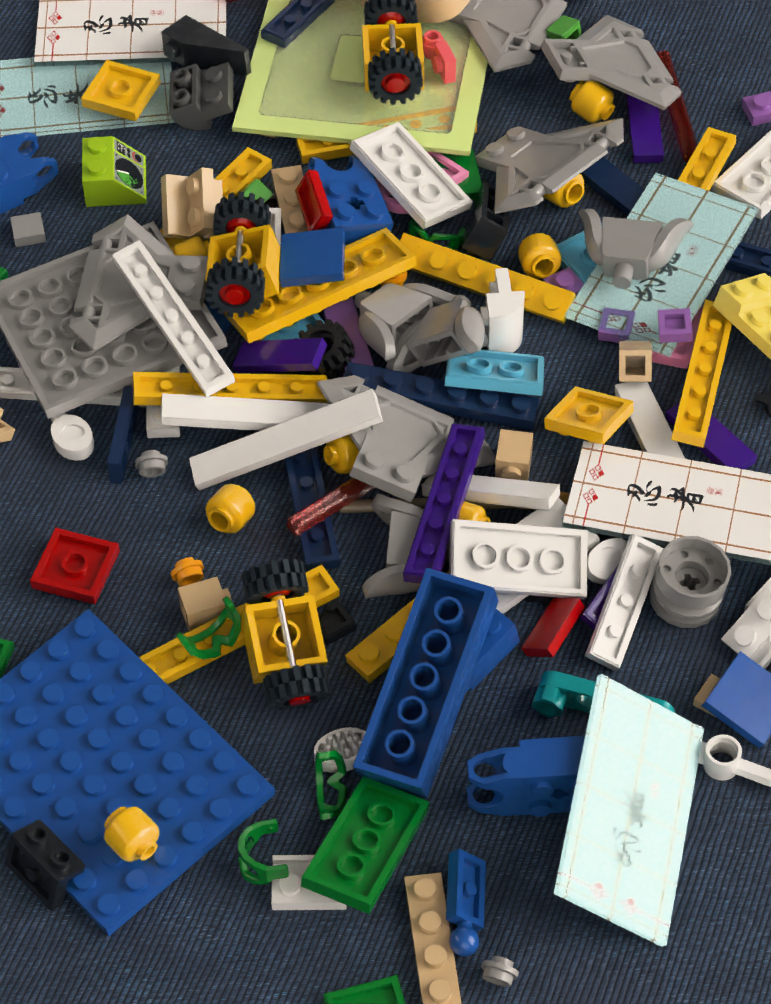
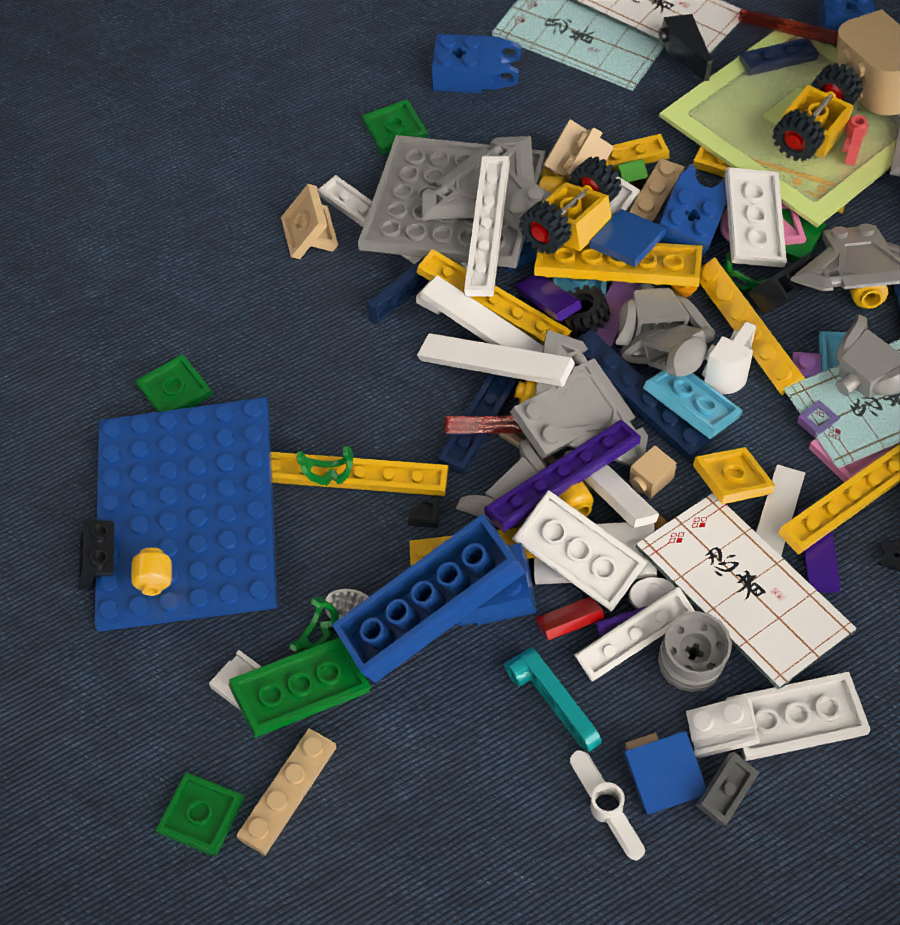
camera: 40 degrees right, 5 degrees up
light grey tile [10,212,46,247] -> none
red plate [30,528,120,605] -> none
white piece [50,412,94,461] -> none
yellow plate [81,60,161,122] -> none
lime slope [82,136,147,207] -> none
light grey plate [135,450,168,478] -> none
dark grey brick [169,62,233,130] -> none
light orange plate [170,557,204,587] -> none
tan brick [178,577,232,631] -> none
yellow head [205,484,255,534] -> none
green helmet [238,819,289,885] -> none
brick [241,559,331,710] -> none
red tile [295,170,333,231] -> none
blue plate [446,848,486,957] -> none
blue brick [466,736,585,817] -> none
light grey plate [481,956,519,987] -> none
yellow head [518,233,562,279] -> none
clear light blue piece [554,674,704,947] -> none
tan brick [619,341,652,382] -> none
medium lavender plate [658,308,692,343] -> none

